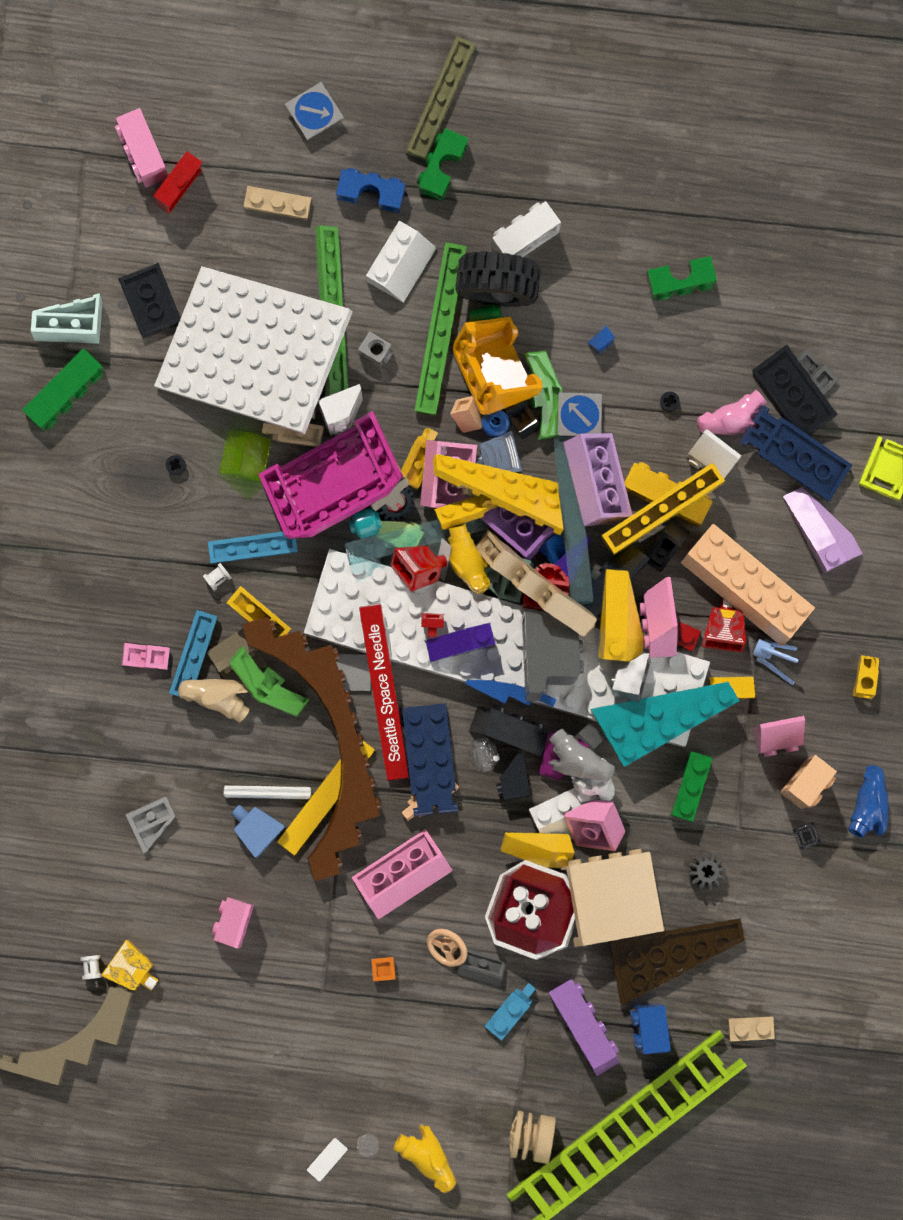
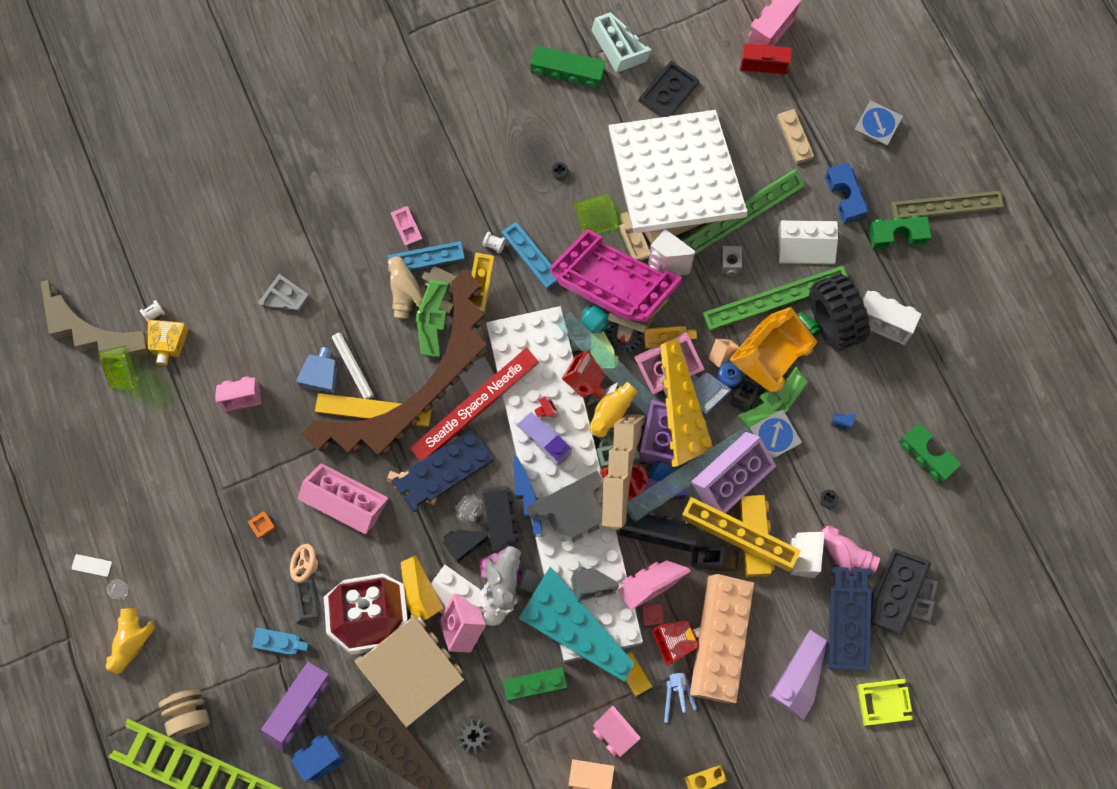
camera: 65 degrees right, 10 degrees down
yellow hinge [435,495,497,530] -> none
yellow wedge [598,569,644,661] -> none
none -> clear neon green slope [98,345,139,391]

